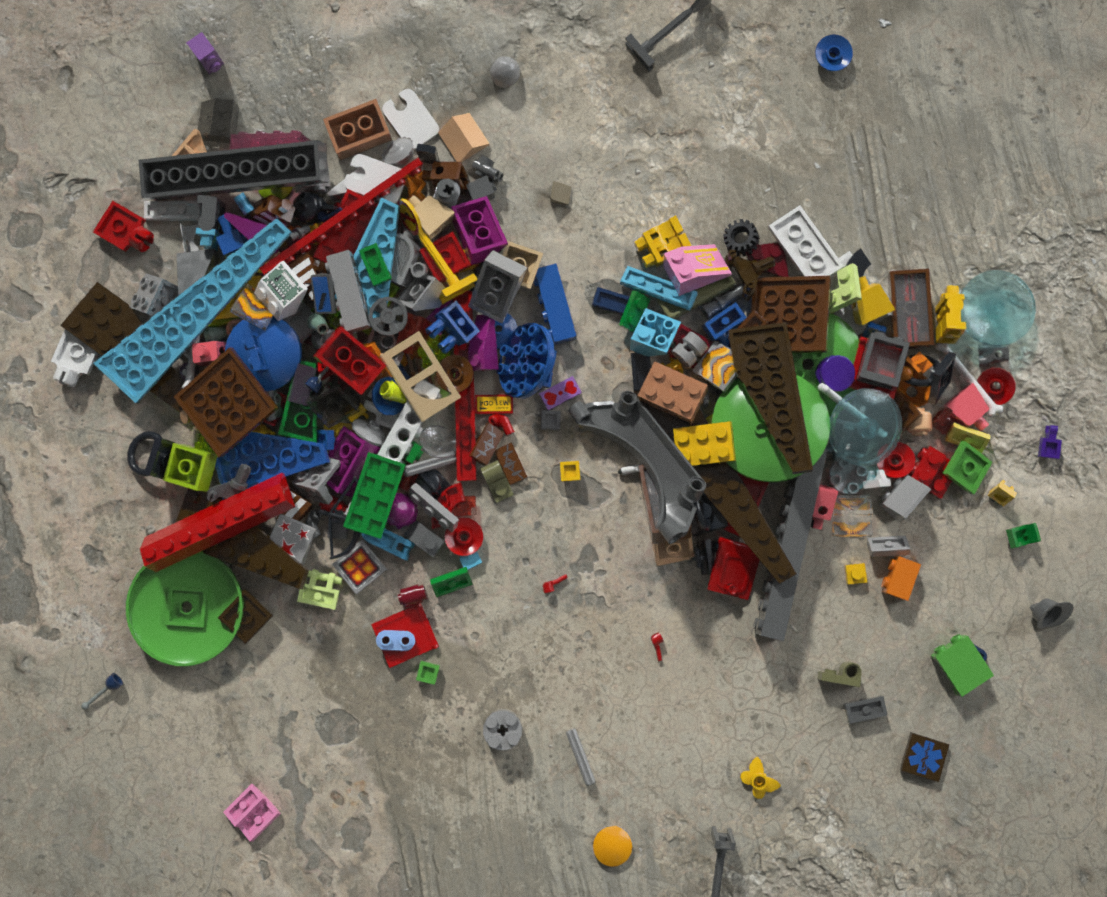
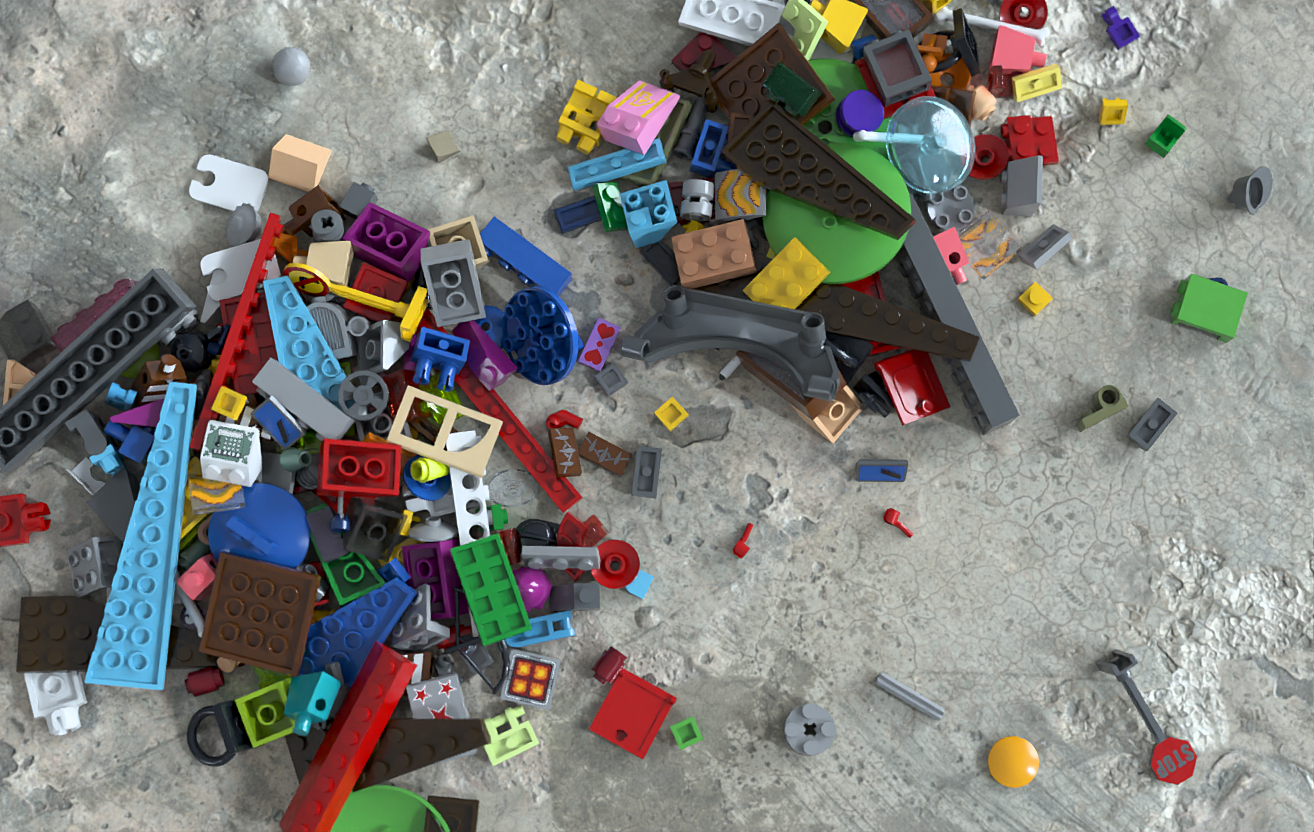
camera: 40 degrees left, 5 degrees down
white tile [144,201,202,221] -> none
nougat brick [323,99,392,160] -> none
green plate [359,243,392,287] -> none
light blue plate [376,630,415,651] -> none
light grey axle [403,452,456,477] -> none
black tile [416,144,439,164] -> none
green plate [430,567,473,597] -> none
reddish brown dish [436,355,474,393] -> none
dark grey plate [472,155,504,182] -> none
tile [475,394,513,414] -> none
olive plate [480,460,514,503] -> none
black tyre [723,219,760,257] -> none
yellow animal [740,757,781,799] -> none
white tile [863,469,891,489] -> none
orange brick [881,556,921,601] -> none
dark brown tile [900,732,950,782] -> none
bright green tile [943,441,992,494] -> none
none -> dark red brick [185,666,225,697]
none -> yellow tile [211,386,247,420]
none -> teal torso [284,671,342,736]
none -> dark grey plate [632,446,662,499]
none -> clear green brick [762,61,822,117]
none -> slope [856,459,908,482]

